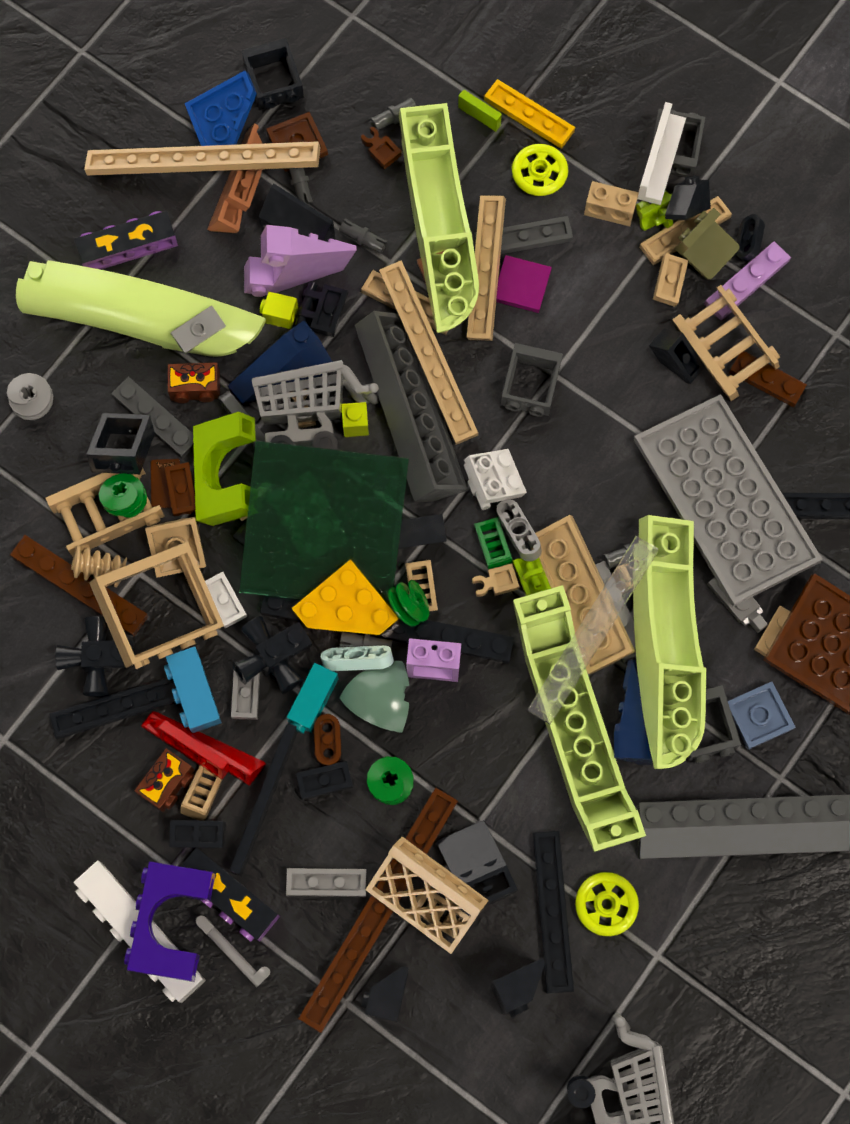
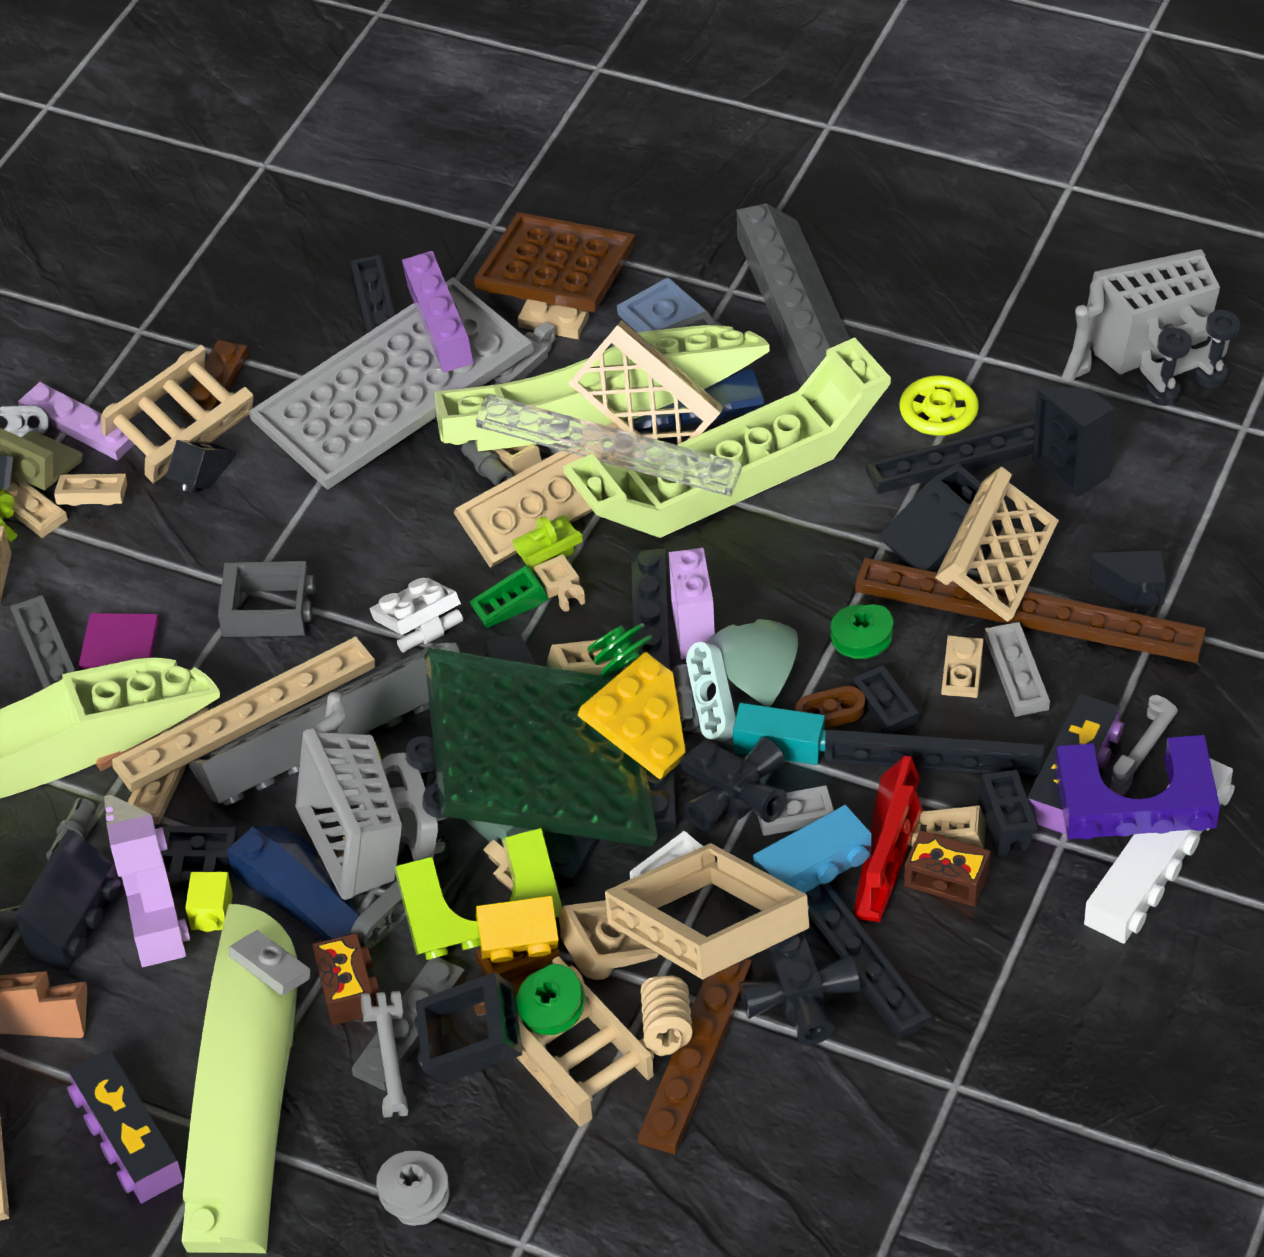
camera: 100 degrees left, 25 degrees down
tan plate [467,196,506,341] -> none
light grey beam [496,499,542,561] -> none
none -> light grey hinge [361,991,408,1118]
none -> medium lavender brick [402,251,473,373]
none -> yellow brick [476,896,558,962]
none -> fence [568,320,723,455]
none -> tan slope [941,636,983,698]

